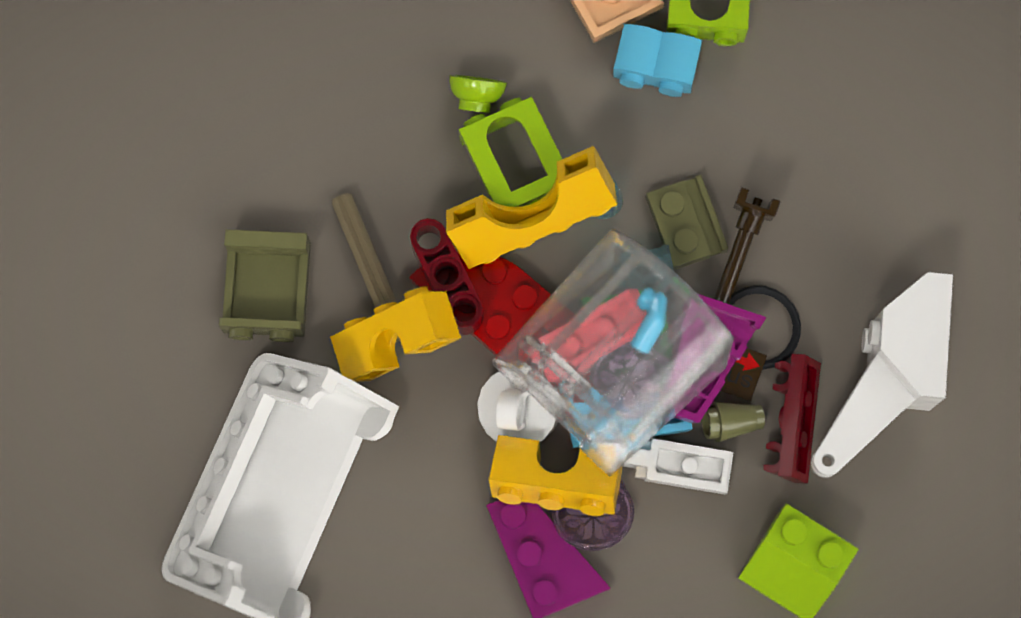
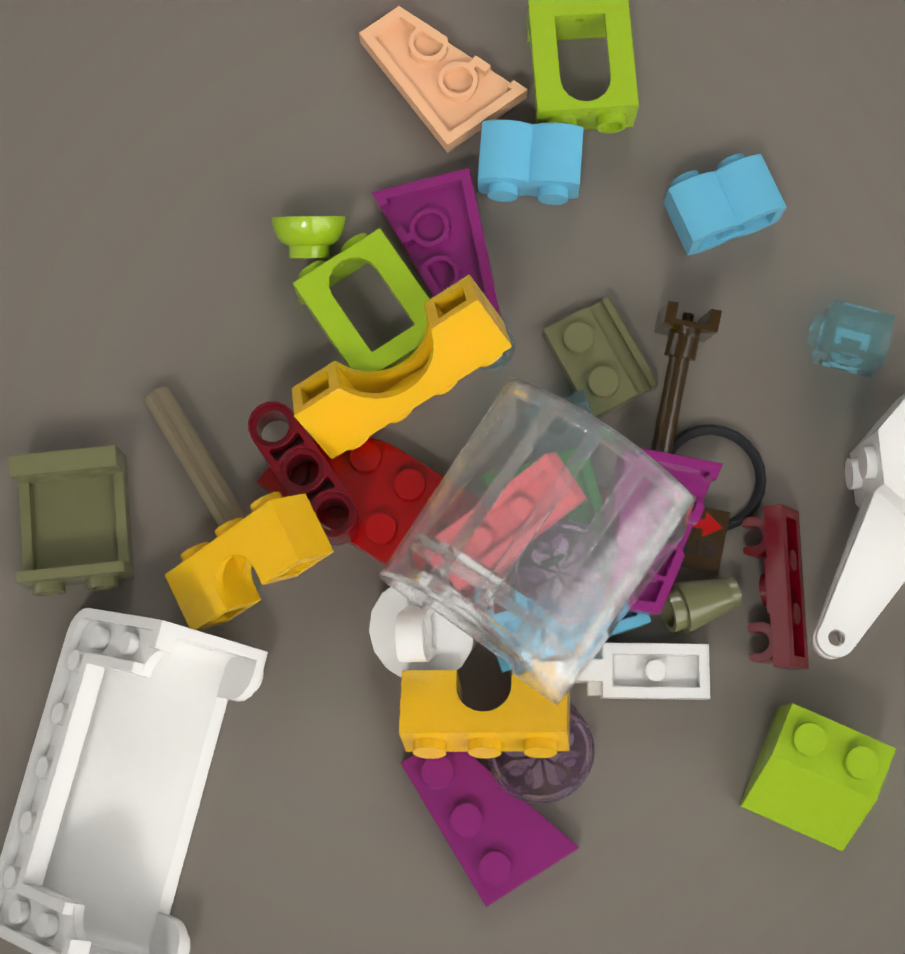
camera: 10 degrees left, 0 degrees up
medium azure arm [631,287,667,354] -> none
none -> magenta wing [371,168,502,317]
none -> medium azure brick [663,153,787,256]
none -> clear light blue brick [807,299,895,378]

